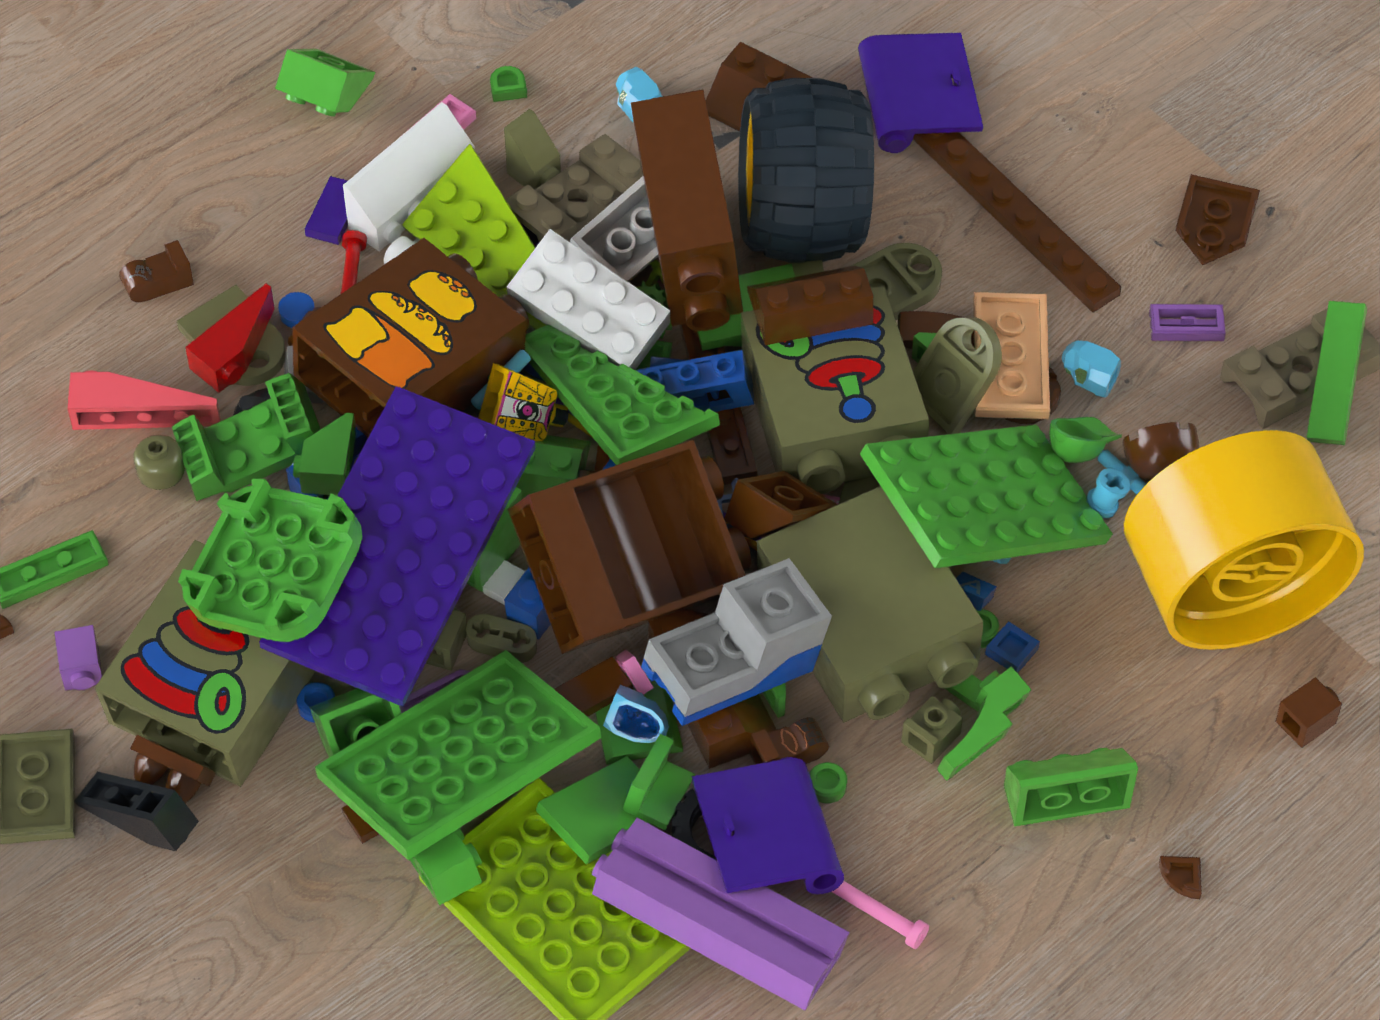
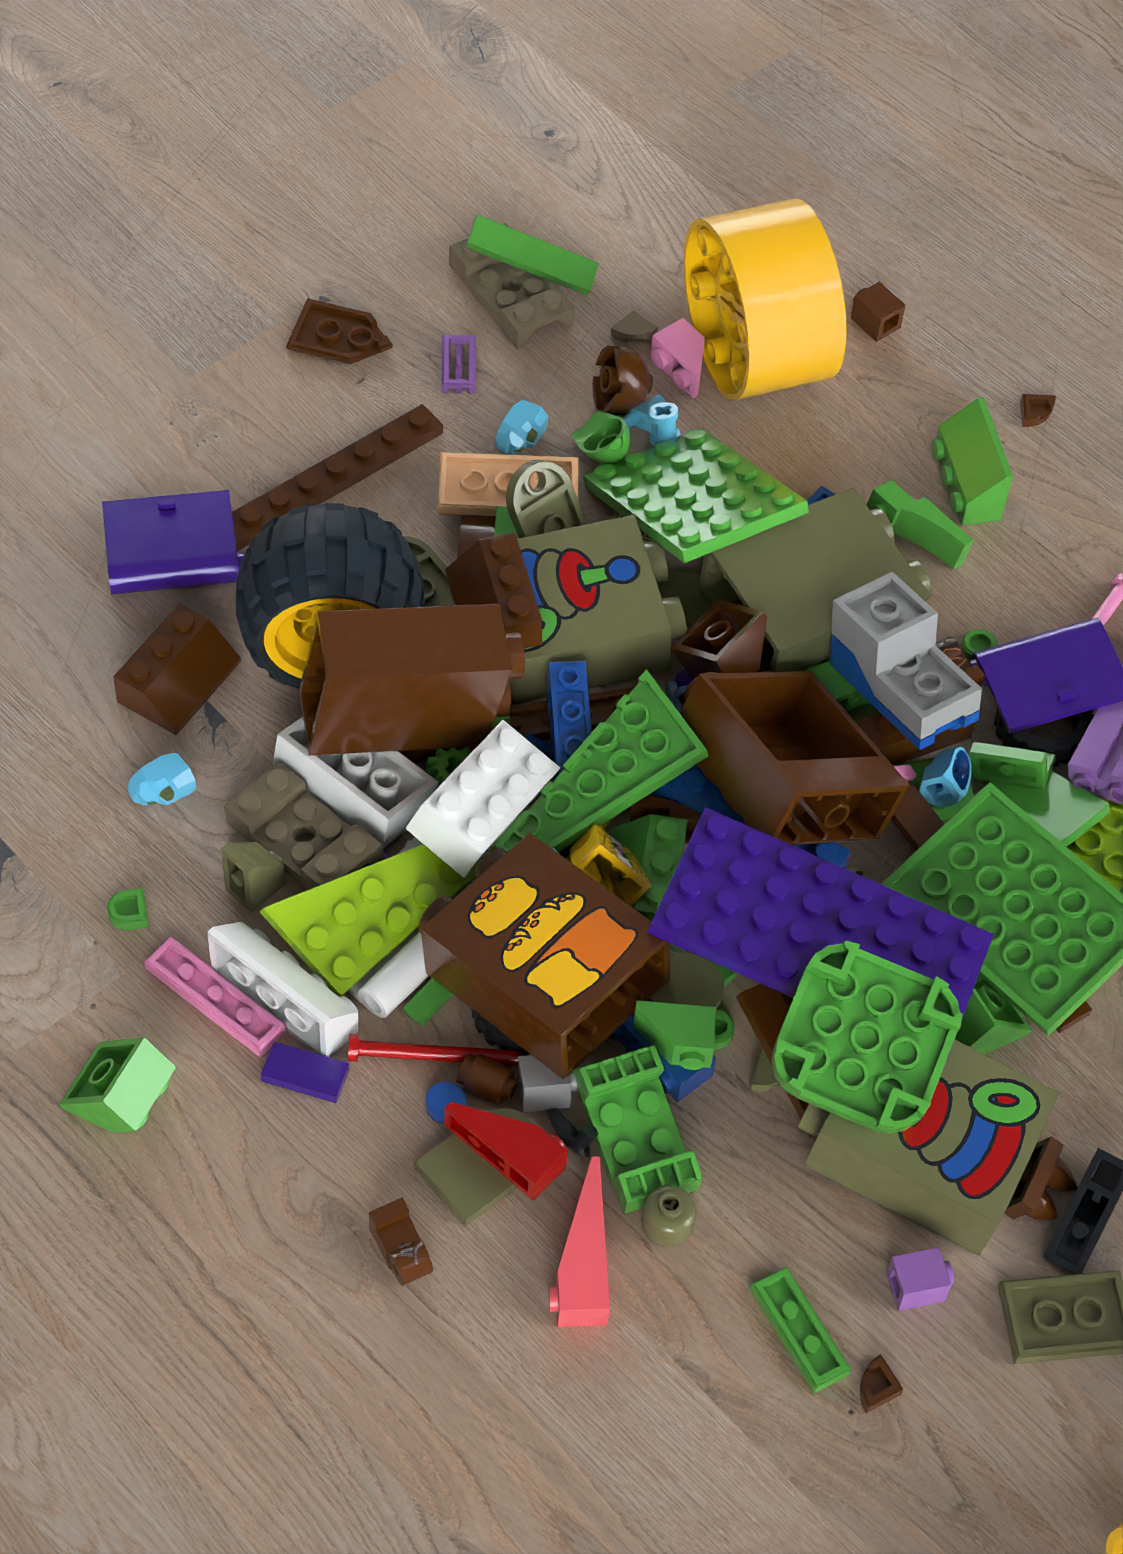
camera: 95 degrees left, 0 degrees up
olive brick [901,696,963,764] -> none

